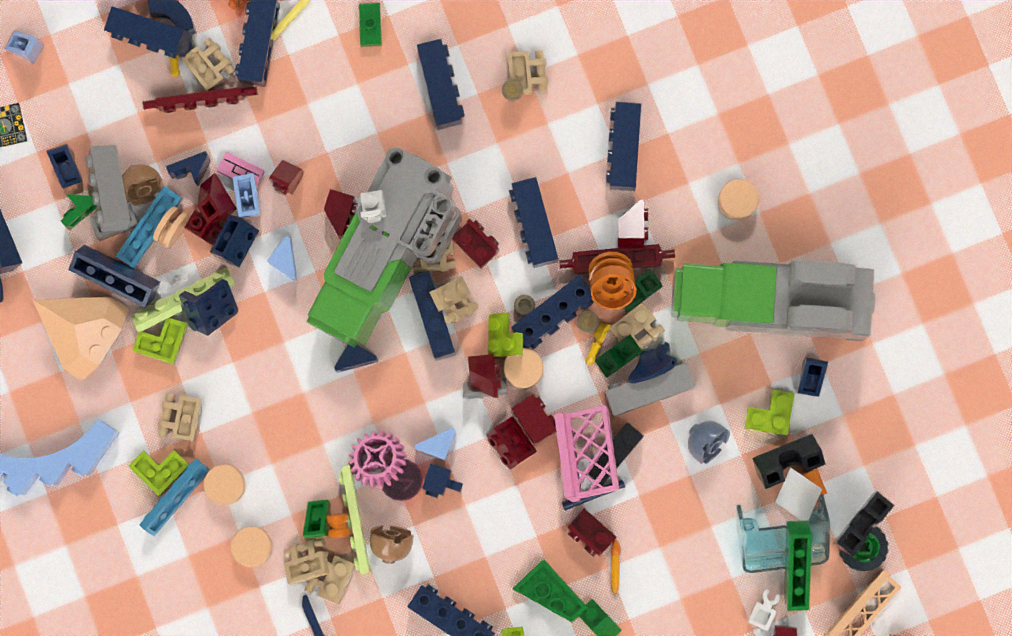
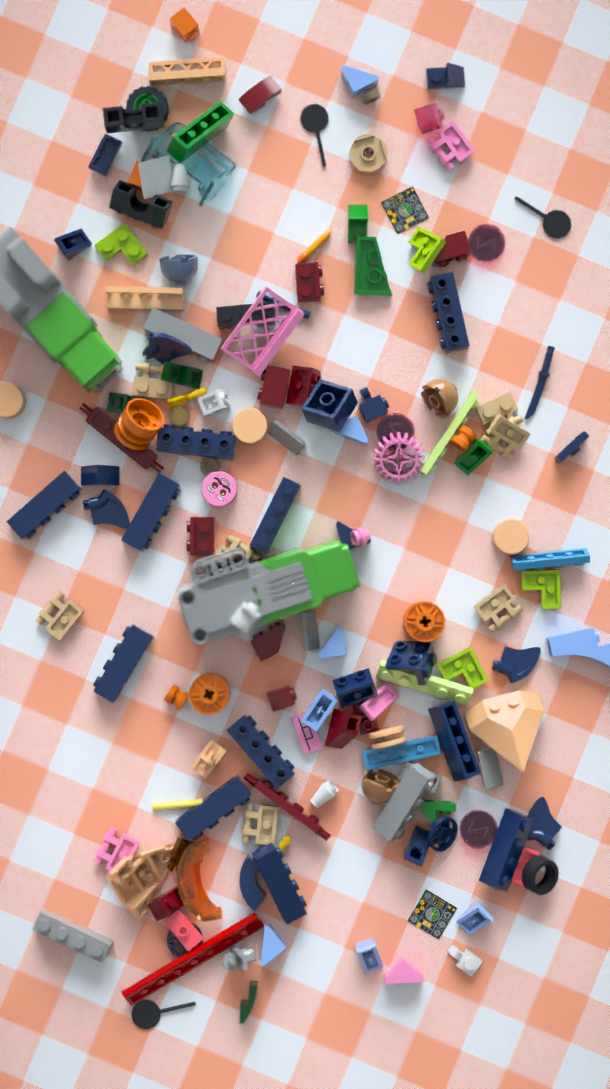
camera: 145 degrees left, 5 degrees up
dark blue slope [166,151,211,186] -> none
light nougat head [231,527,273,567] -> none
green plate [359,3,382,47] -> none
tan plate [429,276,478,324] -> none
dark red slope [468,354,502,398] -> none
lime plate [488,313,523,358] -> none
dark tan tile [502,79,523,101] -> none
slope [618,200,648,248] -> none
white plate [747,590,780,631] -> none
none -> dark blue slope [81,465,120,486]
none -> dark blue arm [83,489,130,529]
none -> dark blue plate [88,133,123,177]
none -> light nougat fence [105,286,184,311]
none -> orange wheel [164,684,189,711]
none -> white cone [170,164,189,194]
none -> orange wheel [188,673,231,715]
none -> light nougat hips [190,739,227,779]
none -> white bracket [198,389,231,416]
none -> bright pink head [201,471,237,507]
none -> dark blue brick [227,714,295,789]
none -> dark blue brick [301,379,358,433]
none -> light grey slope [301,611,320,651]
none -> white cone [310,780,339,808]
none -> bright pink plate [350,527,371,547]
none -> bright pink tile [359,682,399,721]
none -> orange wheel [403,601,445,642]
none -> dark blue wheel [427,816,458,852]
none -> clear pink tile [459,810,498,849]
none -> light grey slope [476,748,503,790]
none -> dark blue arm [492,646,541,683]
none -> dark blue plate [554,431,589,464]

